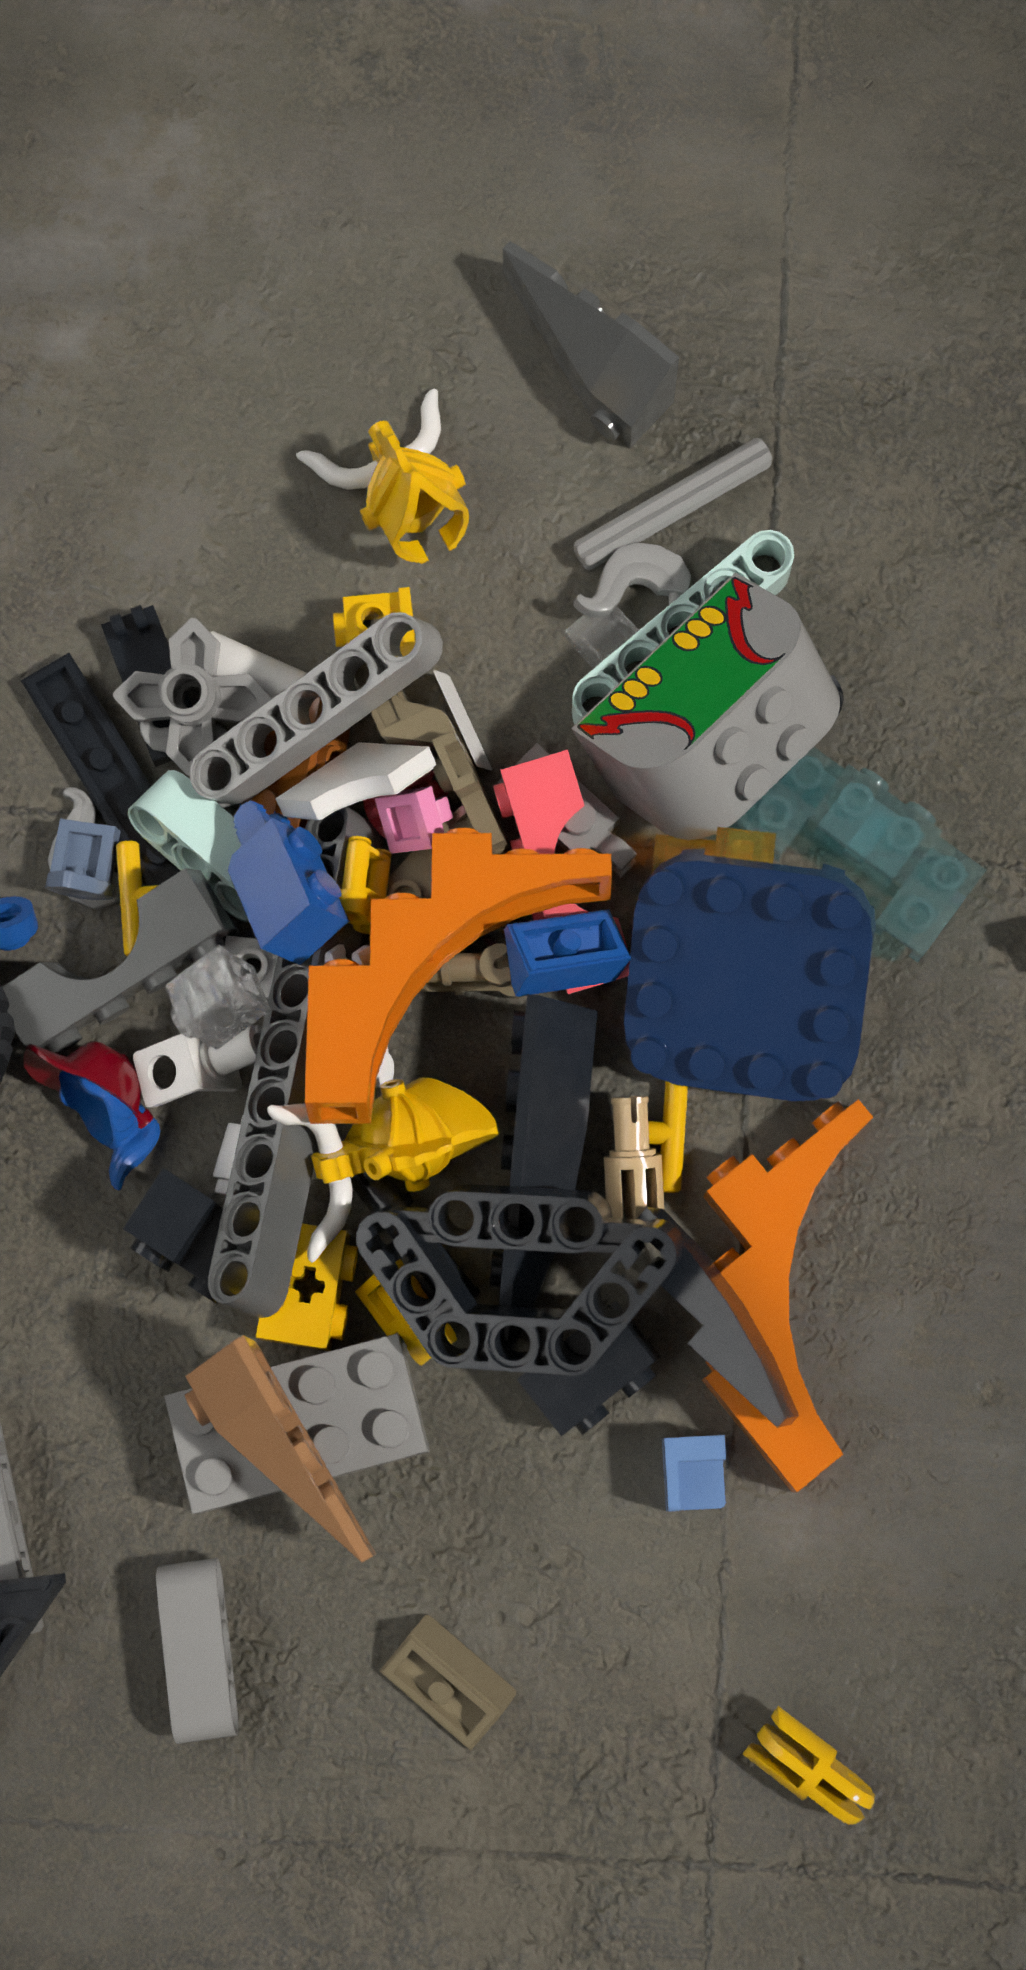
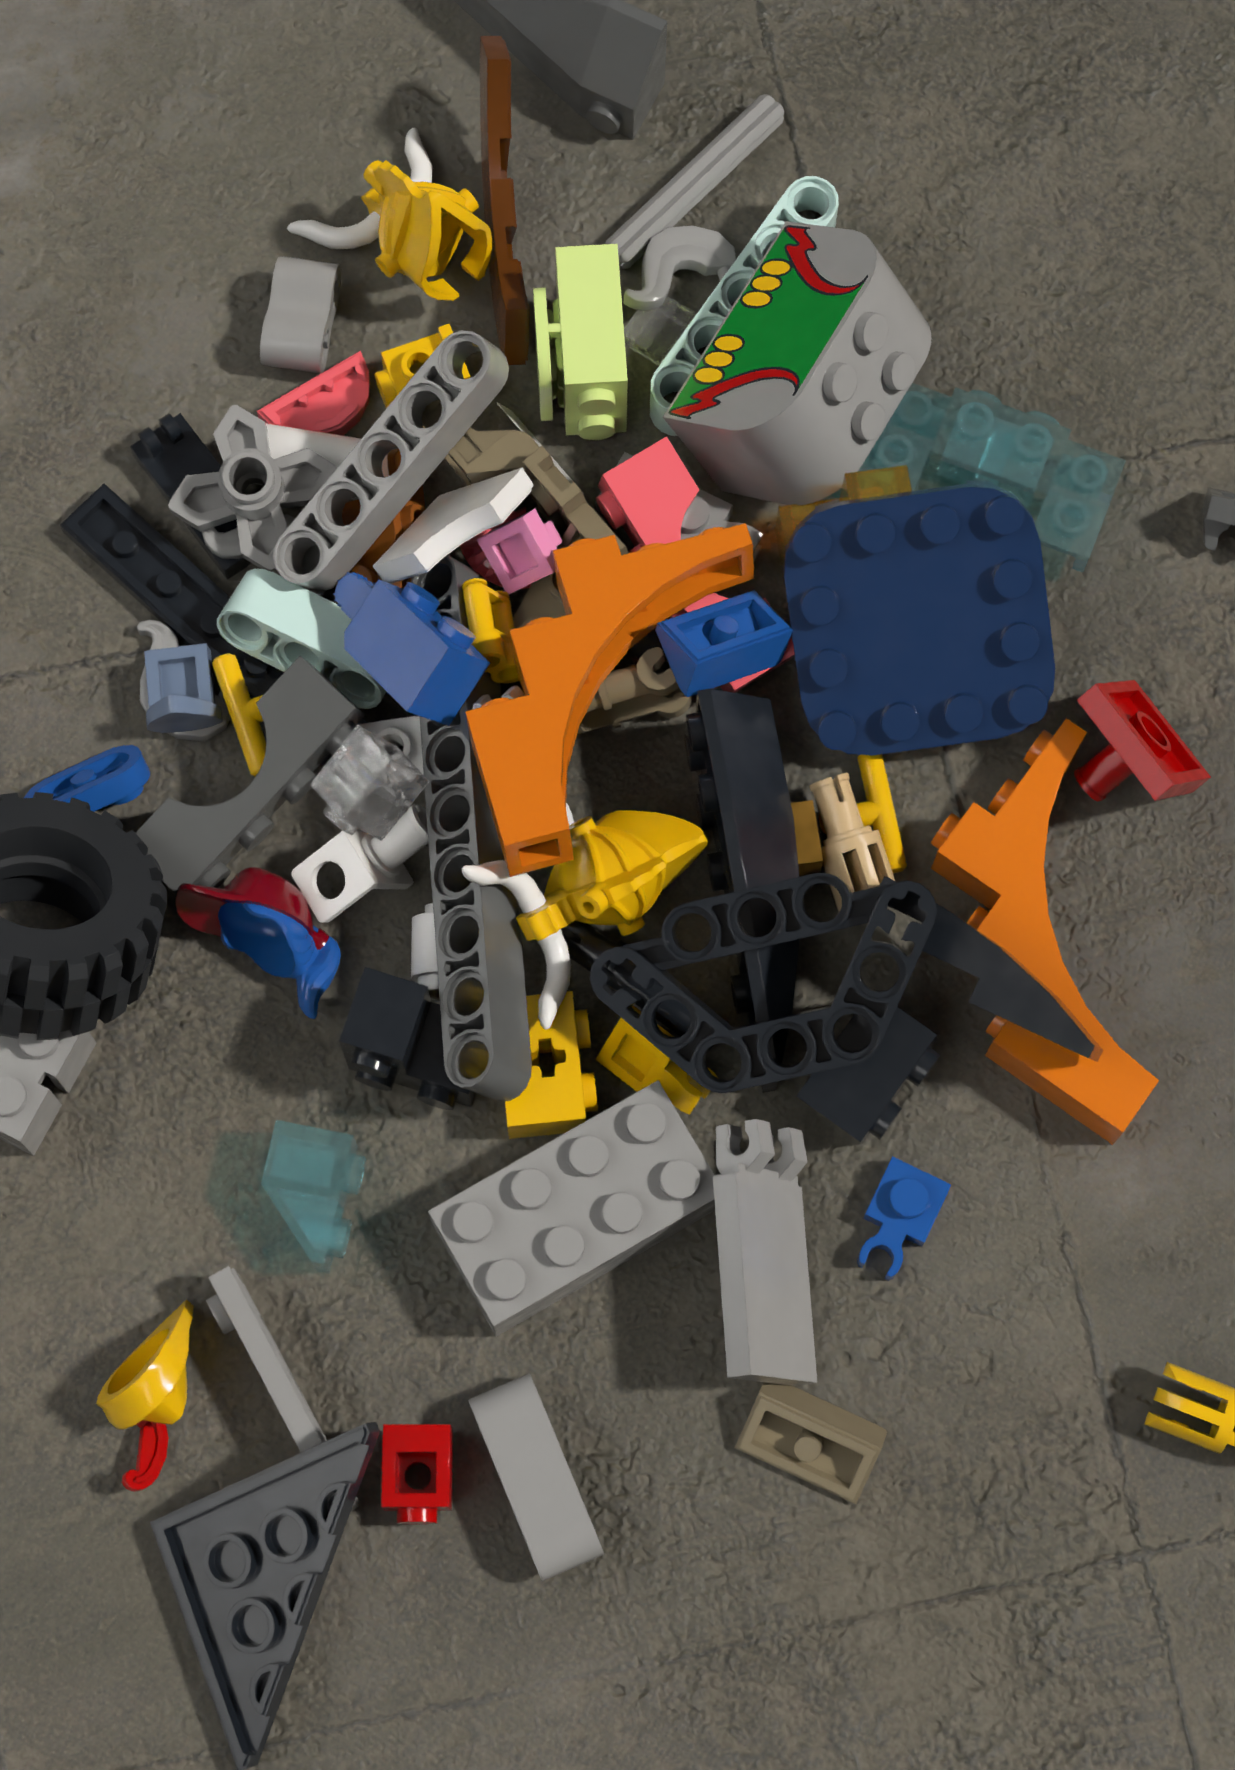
camera: 20 degrees left, 5 degrees down
medium nougat wedge [184,1335,376,1563] -> none
medium blue panel [662,1435,726,1512] -> none
none -> coral tile [257,351,370,436]
none -> light grey axle [260,256,341,374]
none -> clear light blue slope [261,1120,366,1274]
none -> red brick [381,1424,453,1525]
none -> reddish brown tile [480,36,530,365]
none -> yellowish green brick [533,244,628,440]
none -> light grey tile [713,1119,817,1386]
none -> pearl gold tile [791,800,823,877]
none -> blue plate [857,1156,951,1281]
none -> red tile [1074,680,1211,802]

